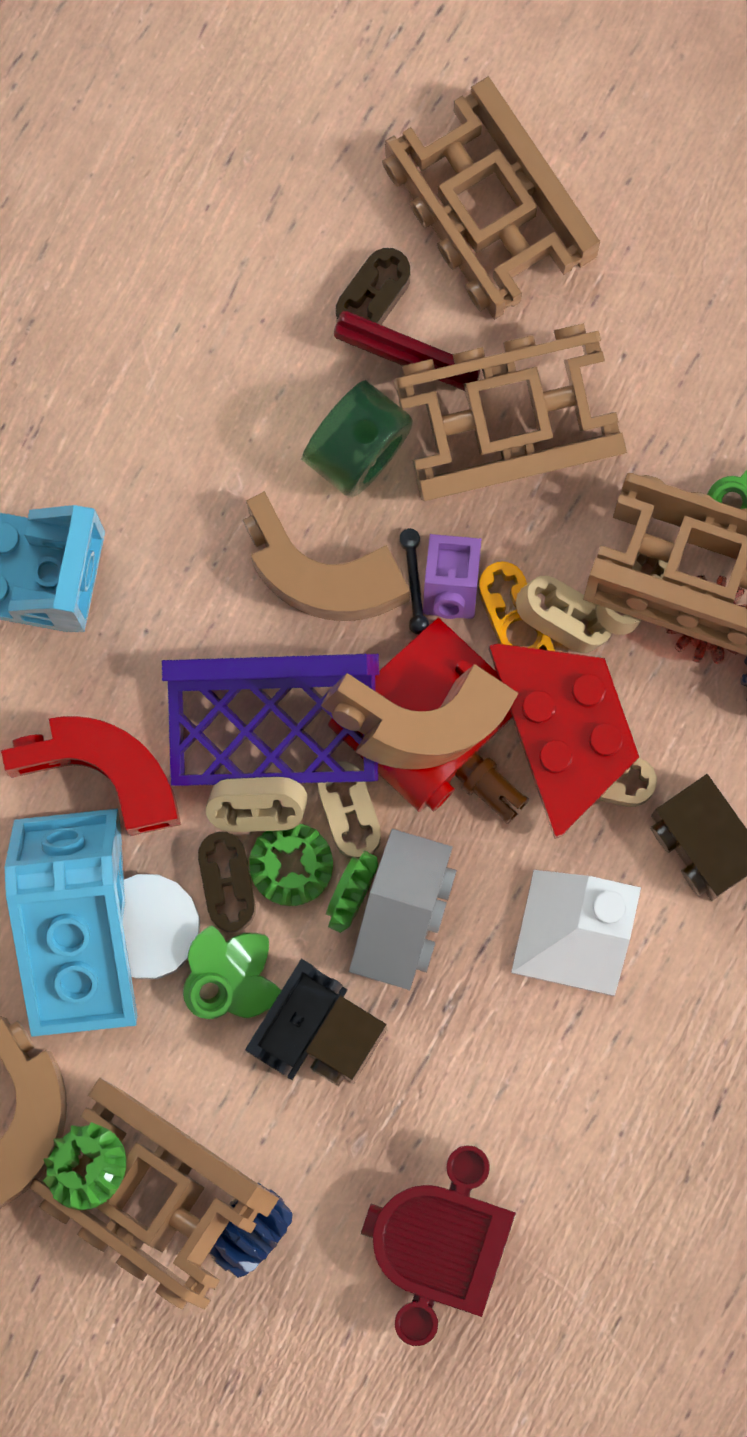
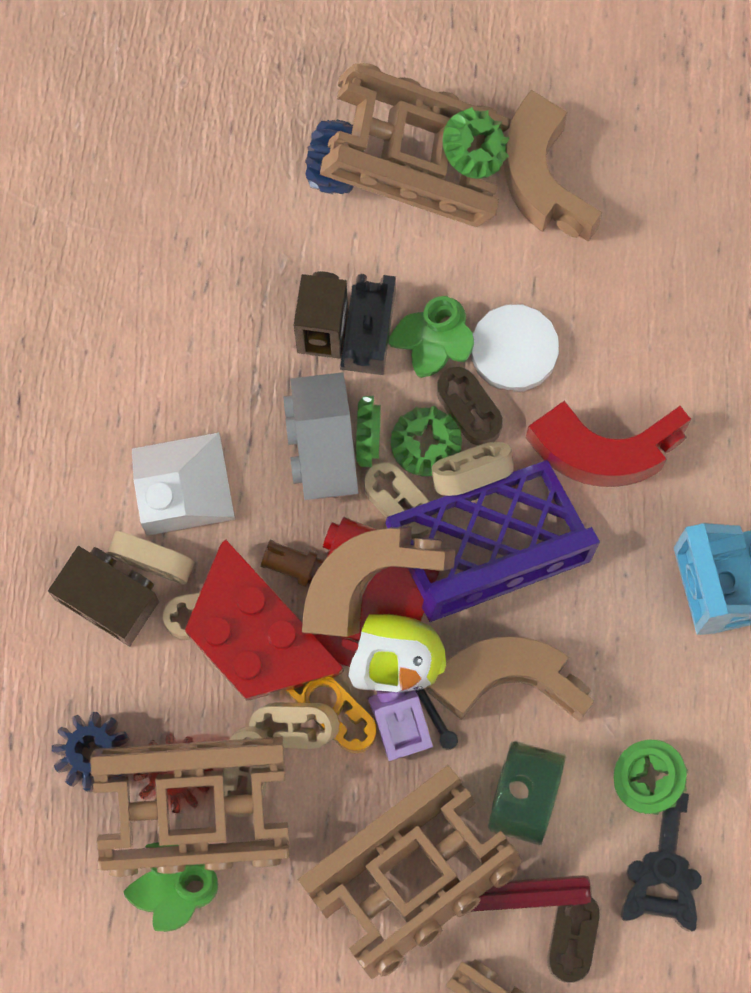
camera: 155 degrees right, 5 degrees down
medium azure bracket [4,808,138,1037] -> none
dark red piece [361,1145,516,1346] -> none
none -> tan beam [107,531,195,584]
none -> piece [348,614,446,692]
none -> bright green gear [613,739,689,815]
none -> black piece [621,793,702,932]

